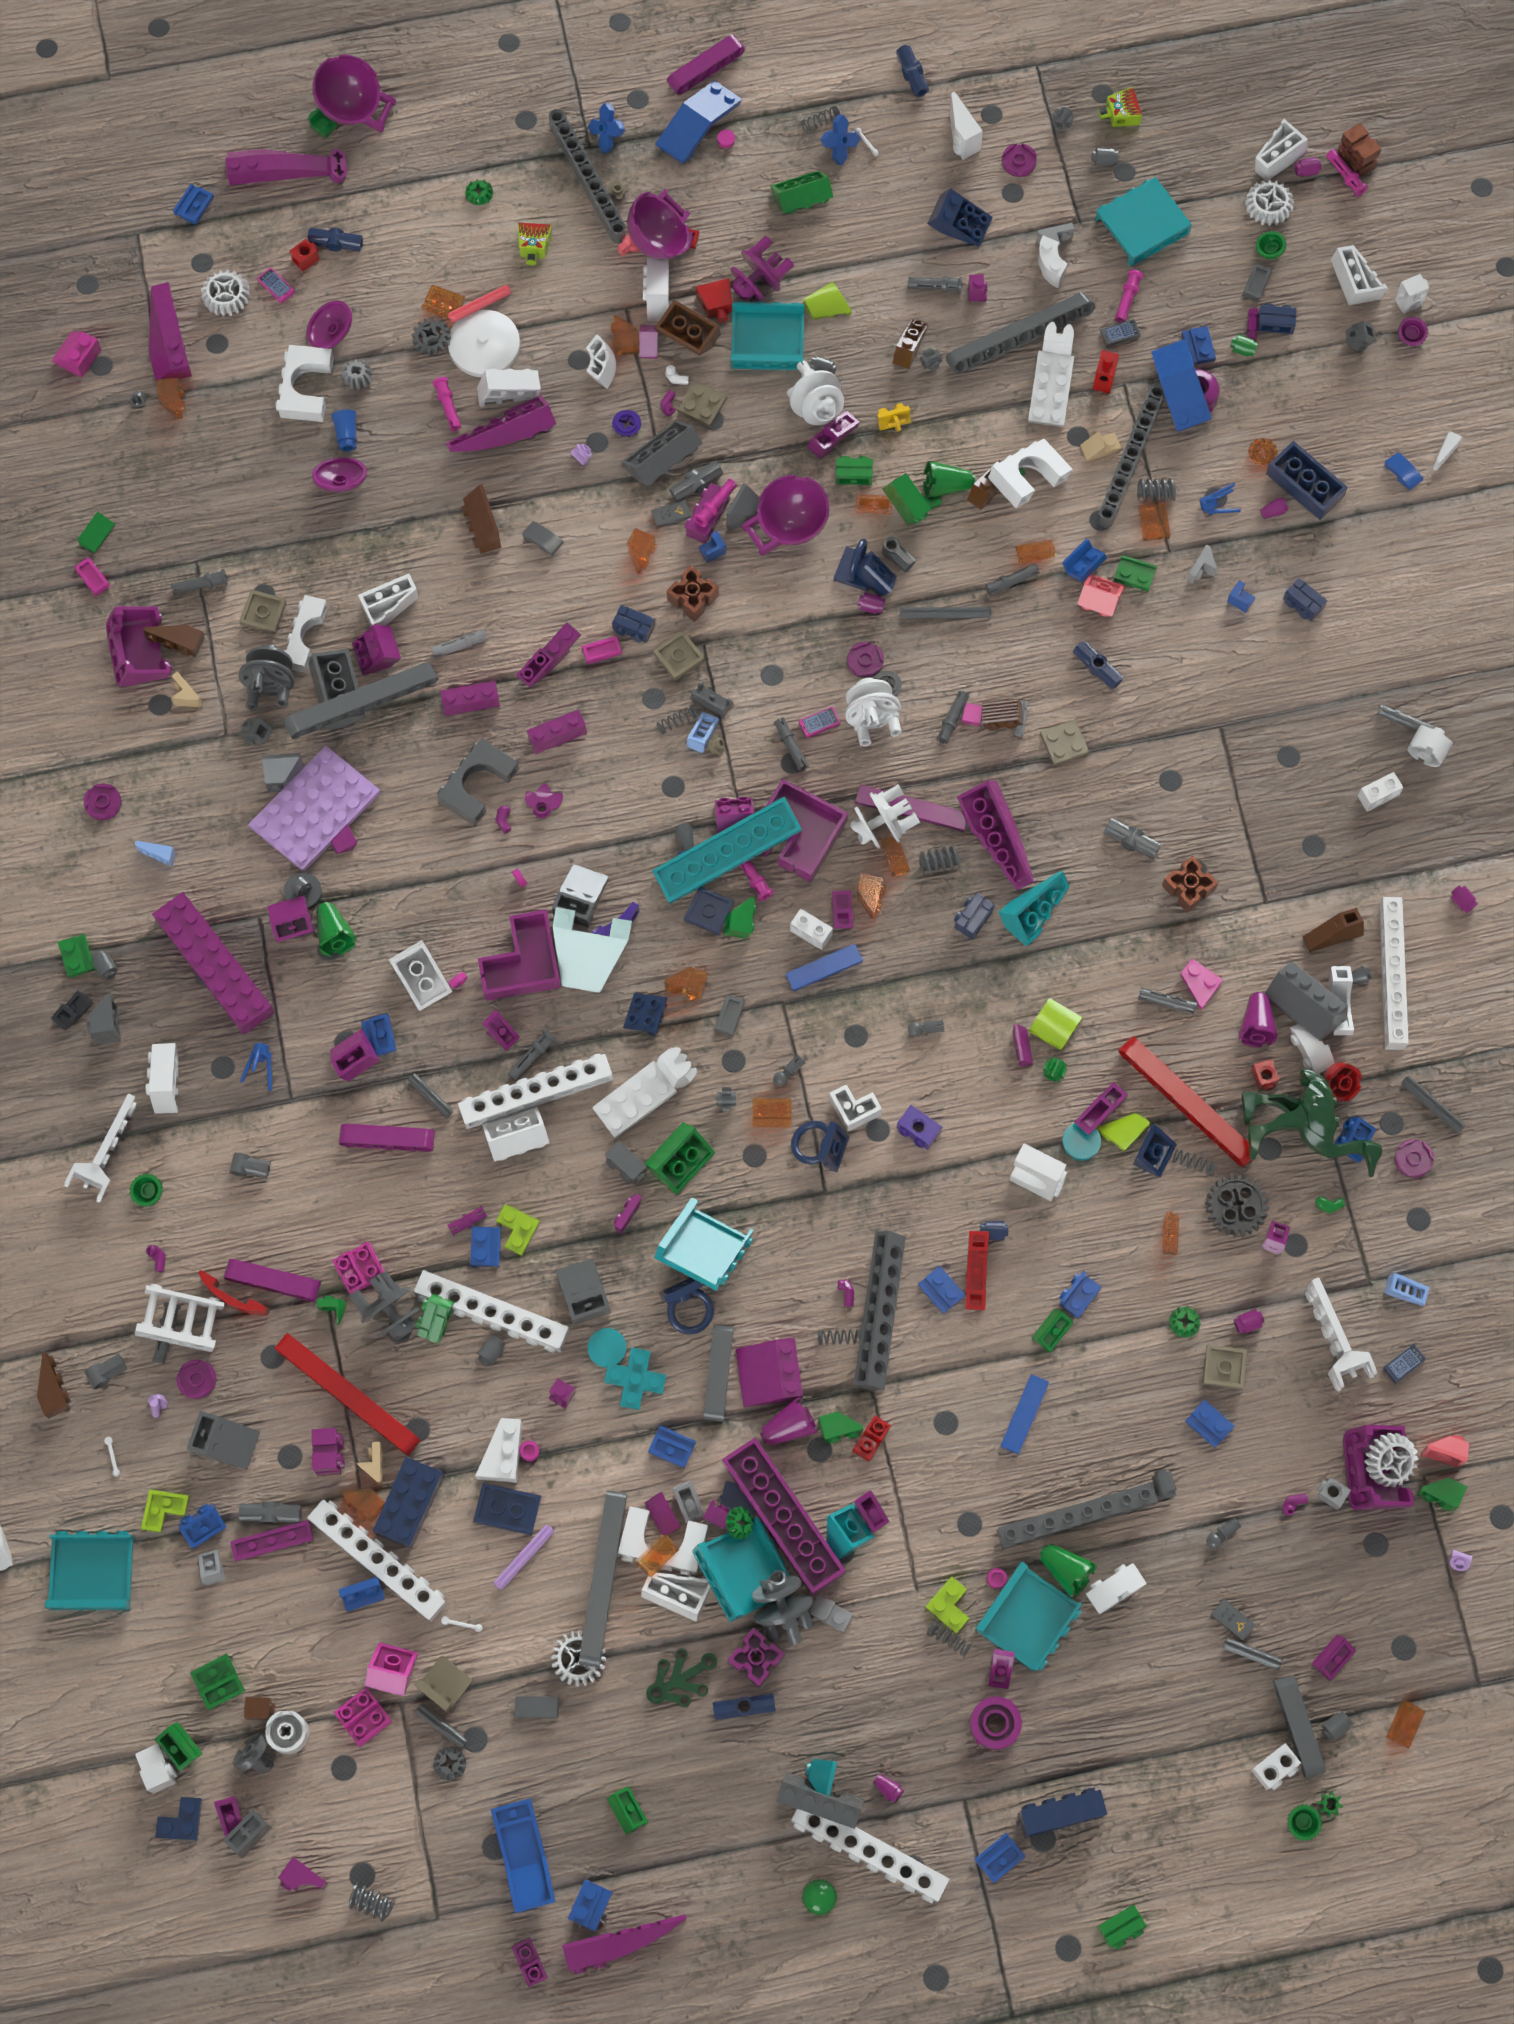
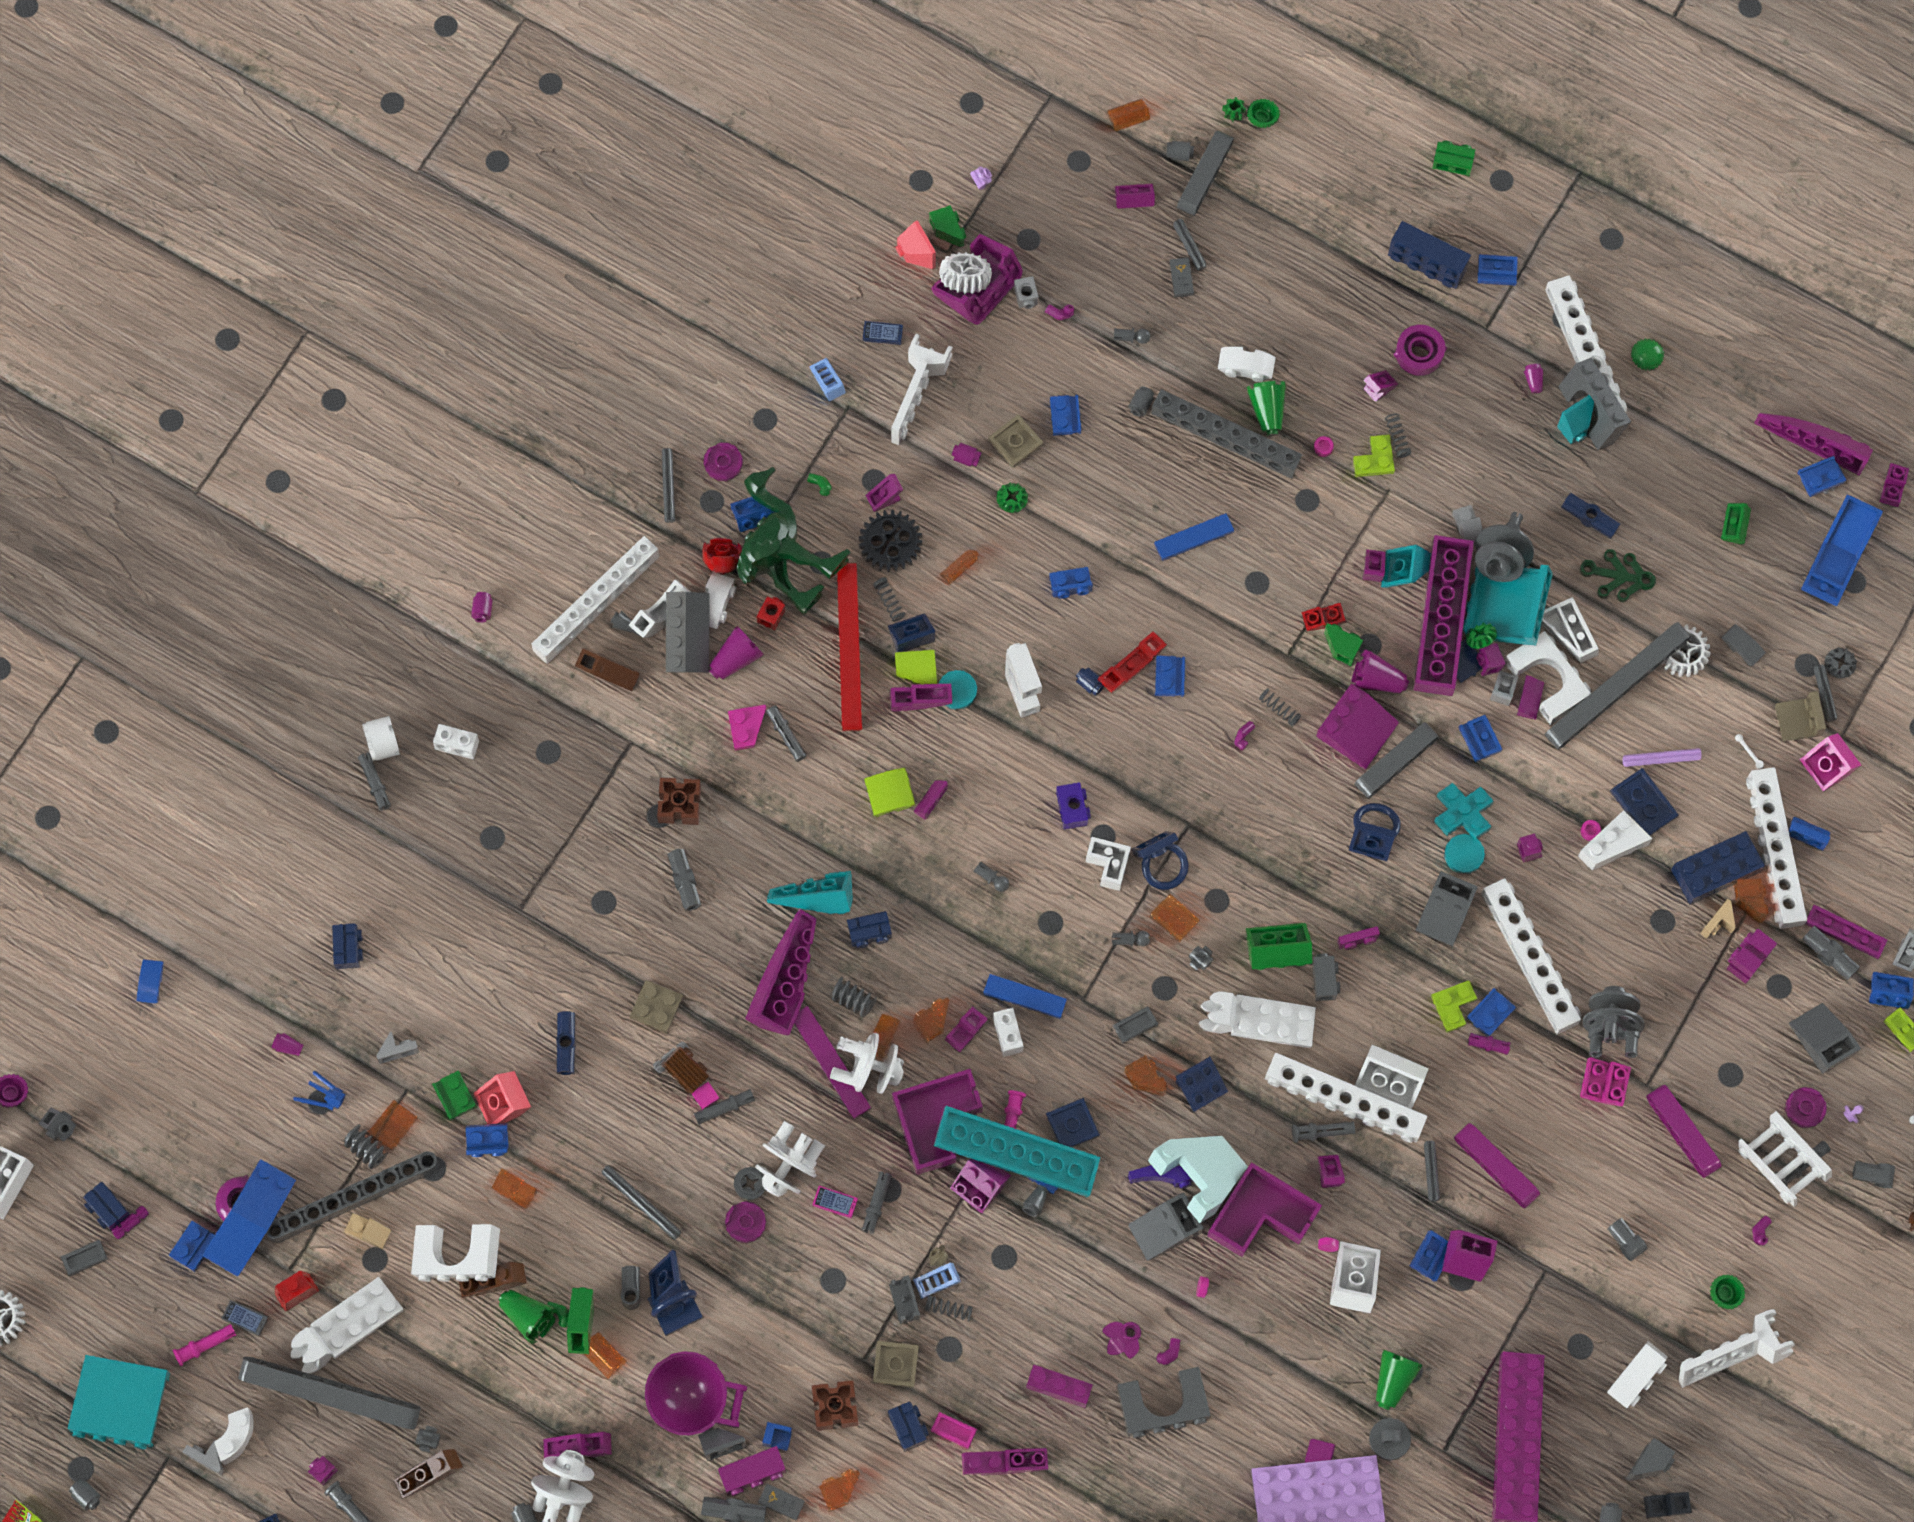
camera: 140 degrees left, 0 degrees up
red slope [198,1270,269,1316] -> none
blue plant [240,1043,272,1091] -> none
magenta slope [268,895,315,943] -> none
red beam [274,1333,421,1457] -> none
green plate [317,1296,346,1325] -> none
dark pink slope [334,1687,392,1747] -> none
green brick [416,1294,454,1343] -> none
magenta brick [440,681,500,716] -> none
dark grey brick [477,1335,505,1366] -> none
clear orange slope [634,1534,679,1577] -> none
panel [654,1197,753,1291] -> none
dark pink pin [693,478,737,527] -> none
green slope [724,897,756,939] -> none
magenta brick [727,1628,785,1688] -> none
green brick [836,456,873,485] -> none
dark grey brick [854,1231,906,1391] -> none
magenta brick [857,592,885,614] -> none
yellow hips [877,403,911,432] -> none
teal panel [975,1562,1082,1673] -> none
dark grey pin [985,563,1040,595] -> none
green slope [1032,1308,1074,1353] -> none
green gear [1043,1057,1067,1082] -> none
blue panel [1227,580,1255,613] -> none
green brick [1230,334,1258,357] -> none
clear orange gear [1248,438,1278,467] -> none
white brick [1251,1743,1301,1790] -> none
green hat [1256,231,1287,259] -> none
dark blue brick [1266,441,1348,520] -> none
white slope [1433,432,1462,471] -> none

